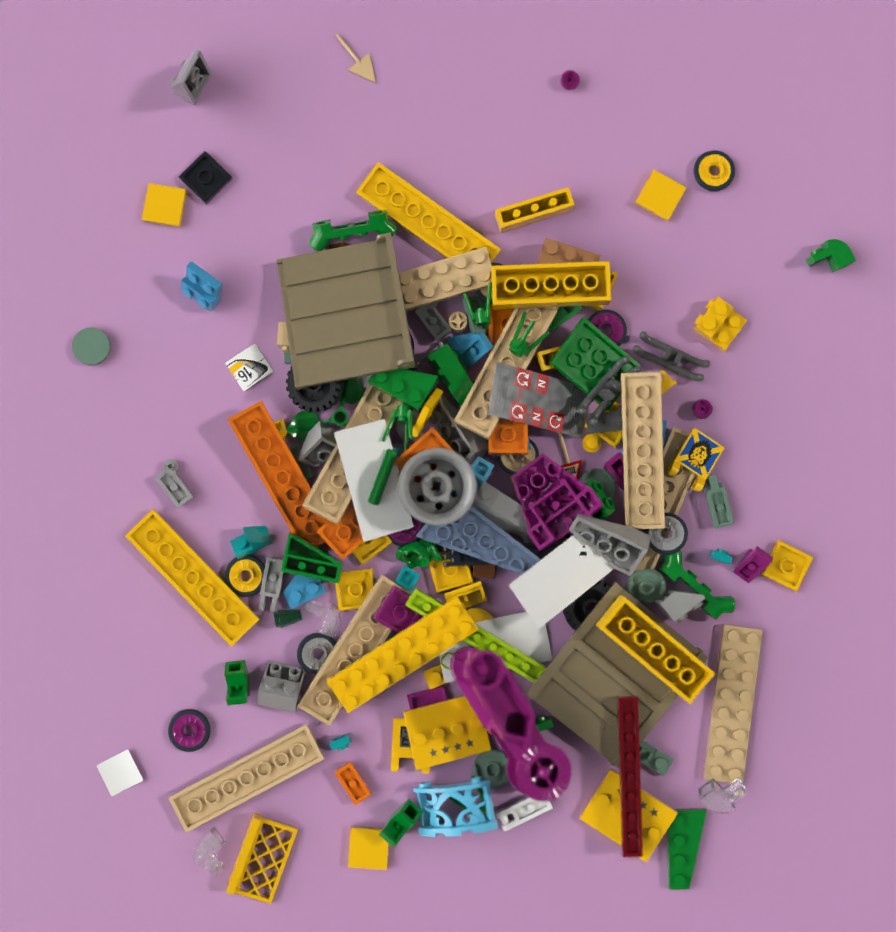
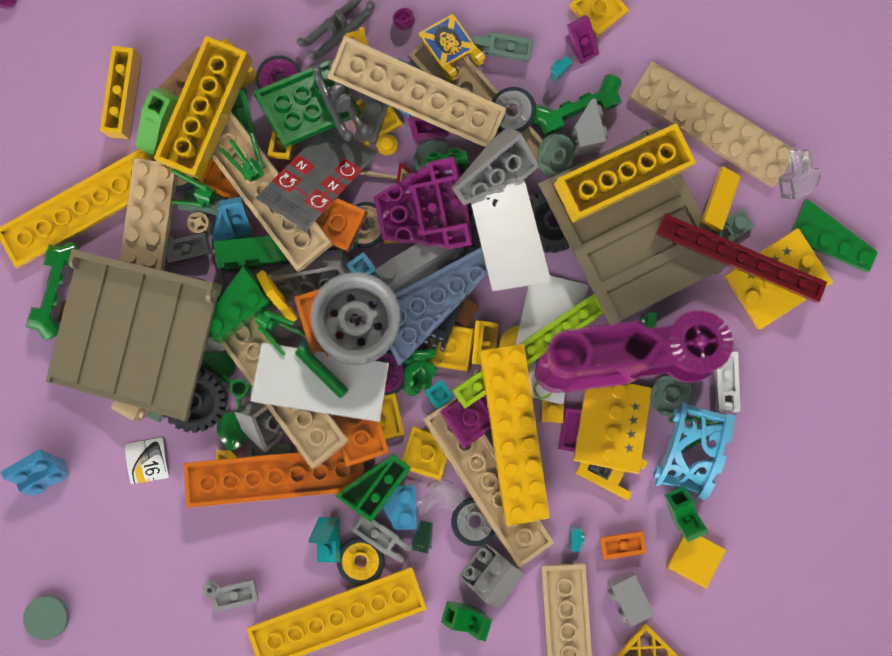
camera: 70 degrees left, 0 degrees up
none -> bright green slope [135,88,179,157]
none -> light grey brick [607,571,655,627]
none -> yellow tile [701,166,741,232]

